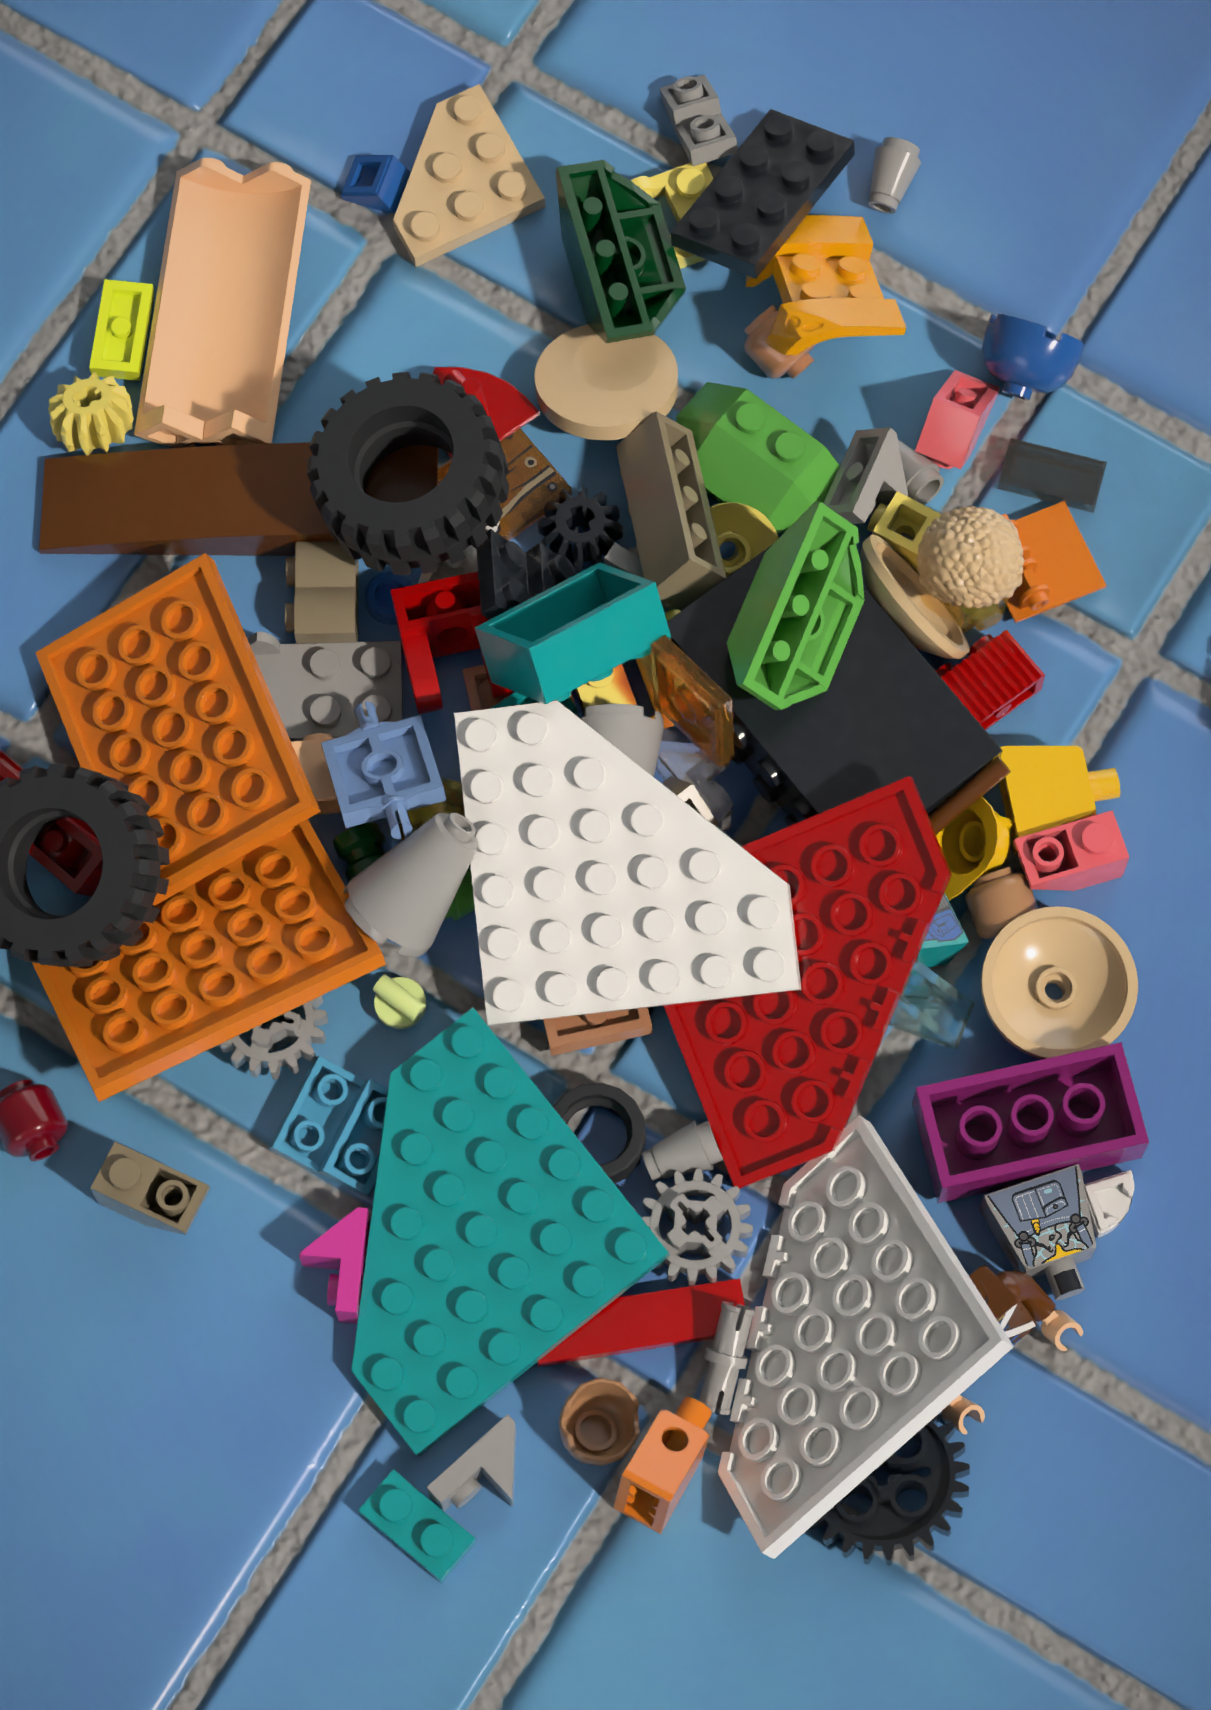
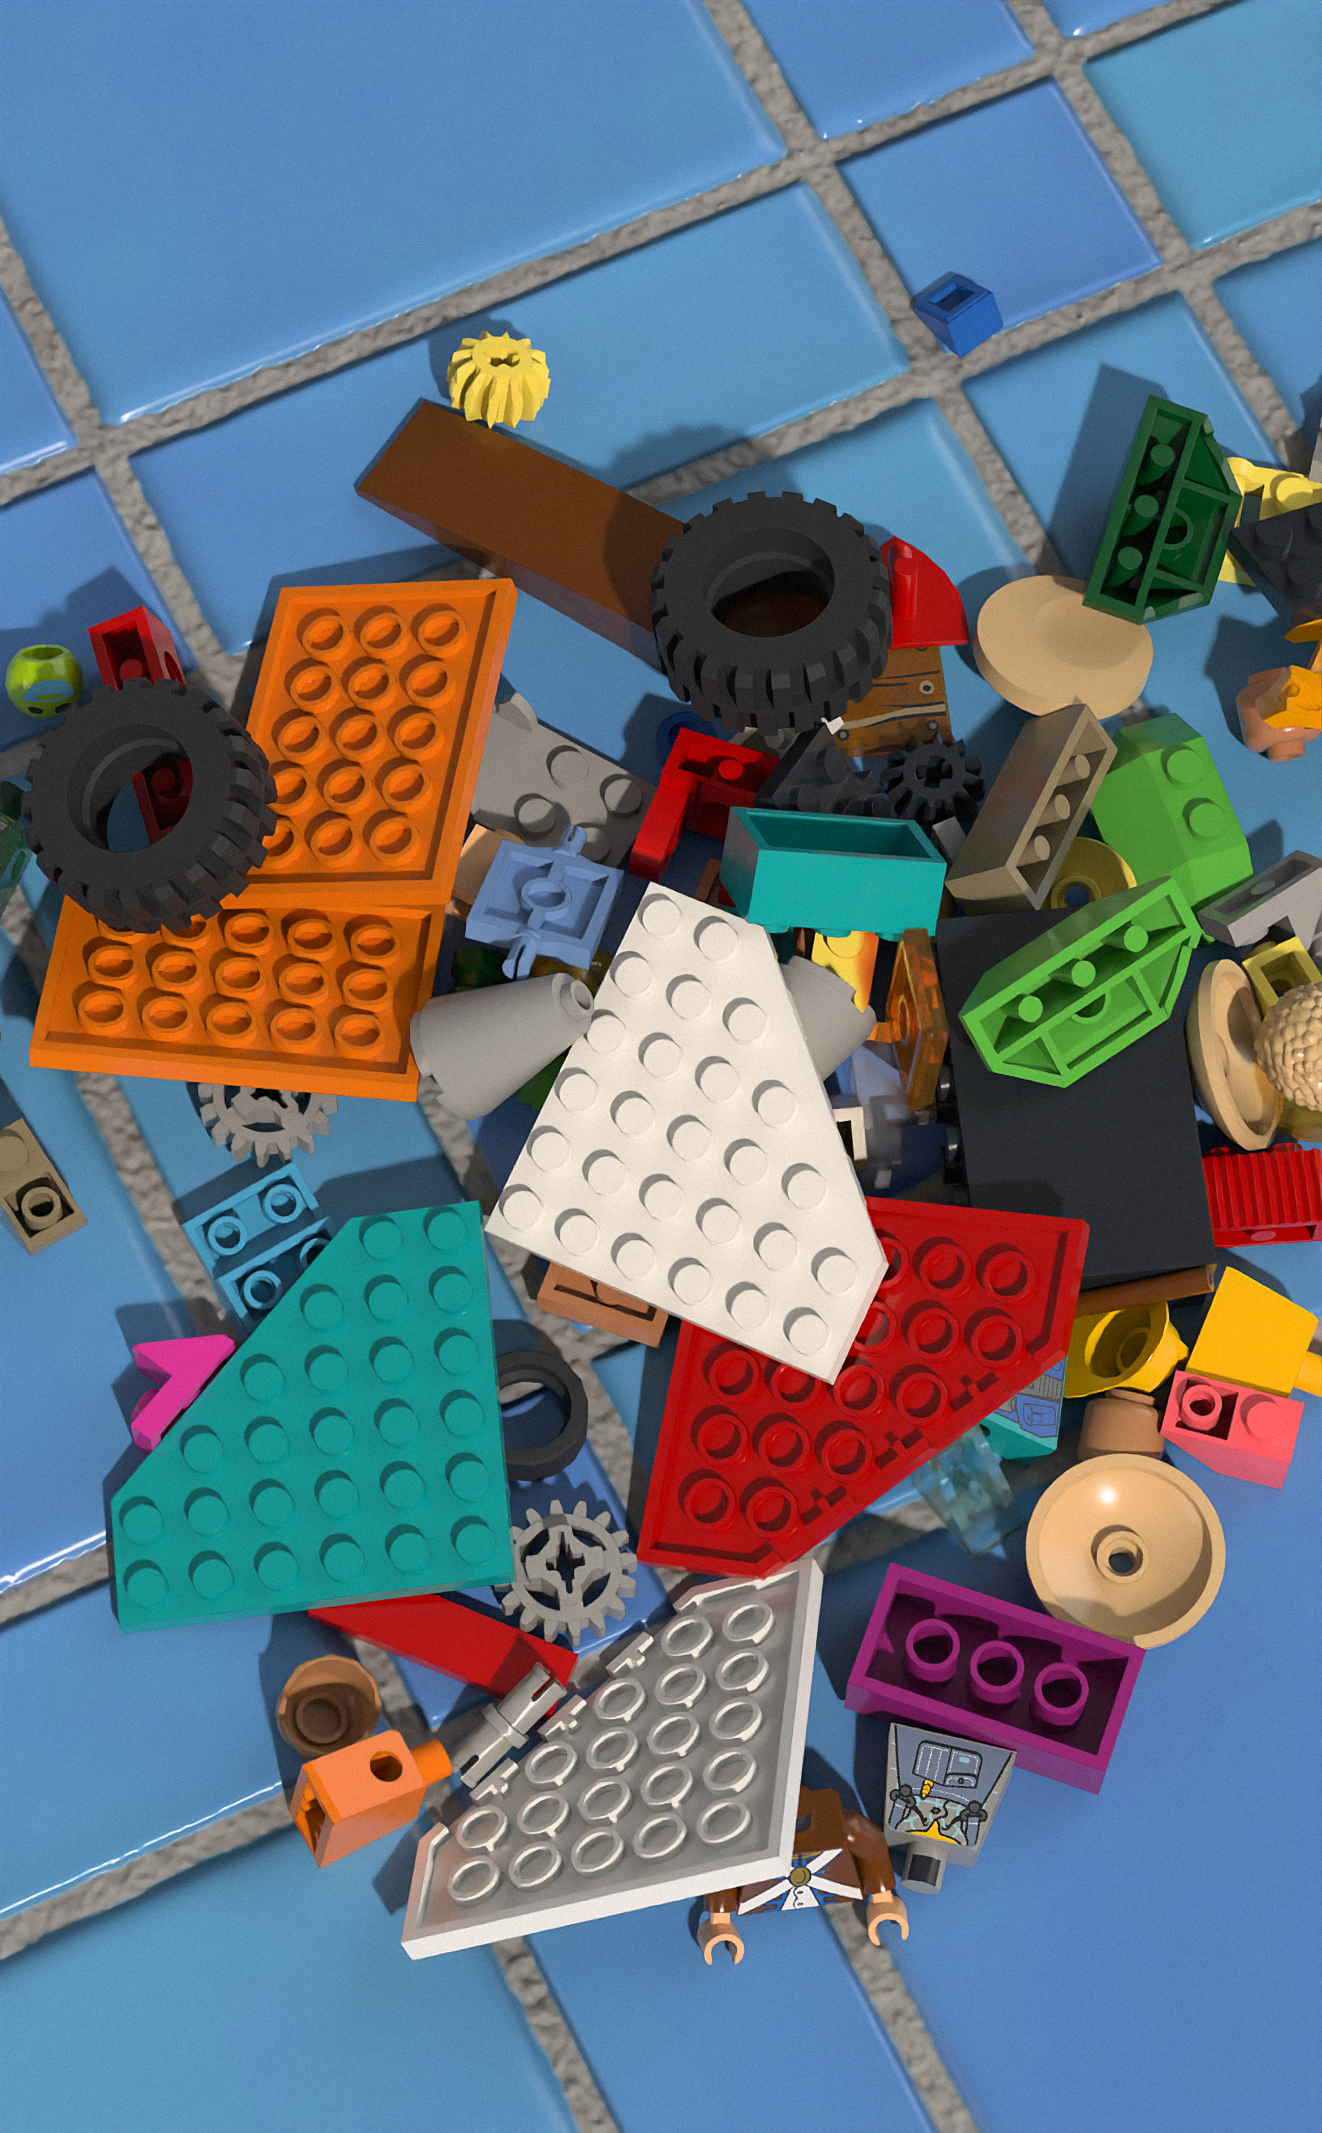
camera: 30 degrees right, 5 degrees down
neon yellow plate [89,279,155,381] -> none
light nougat cylinder [134,158,311,448] -> none
dark tan brick [285,541,359,644] -> none
teal plate [358,1469,476,1583] -> none
yellowish green plate [373,974,426,1029] -> none
tan plate [393,84,545,267] -> none
light grey slope [427,1414,516,1511] -> none
light grey cone [642,1120,723,1181] -> none
black gear [810,1413,970,1566] -> none
white tile [1084,1170,1134,1238] -> none

